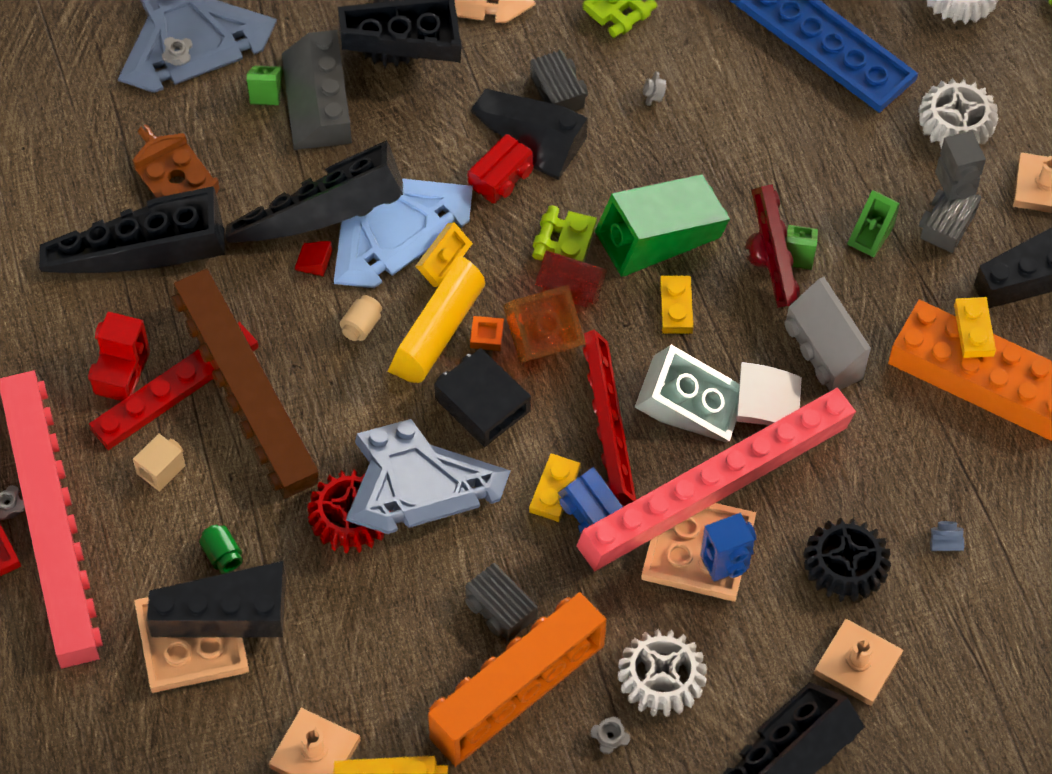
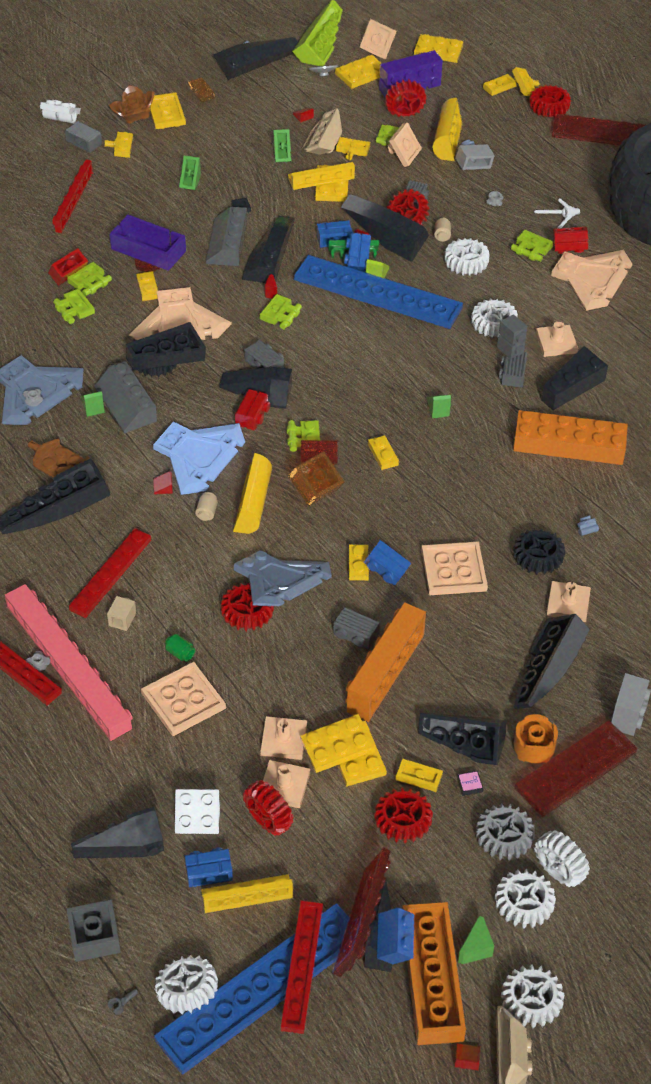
camera: 20 degrees left, 10 degrees down
red brick [88,311,150,401] -> none
black wedge [147,561,286,637] -> none
reddish brown brick [171,269,319,499] -> none
black wedge [225,140,403,243] -> none
yellow plate [415,222,473,287] -> none
black brick [434,348,531,448] -> none
orange plate [470,316,504,351] -> none
coral brick [576,387,856,572] -> none
red plate [583,329,636,507] -> none
light grey plate [591,717,630,754] -> none
slope [594,174,730,277] -> none
white gear [618,629,707,718] -> none
light aqua slope [635,345,739,443] -> none
light grey plate [643,72,666,106] -> none
blue brick [700,512,756,582] -> none
white slope [737,362,802,426] -> none
dark red plate [745,184,800,308] -> none
light grey slope [785,277,871,391] -> none
bright green slope [847,190,900,257] -> none
yellow plate [954,297,996,358] -> none

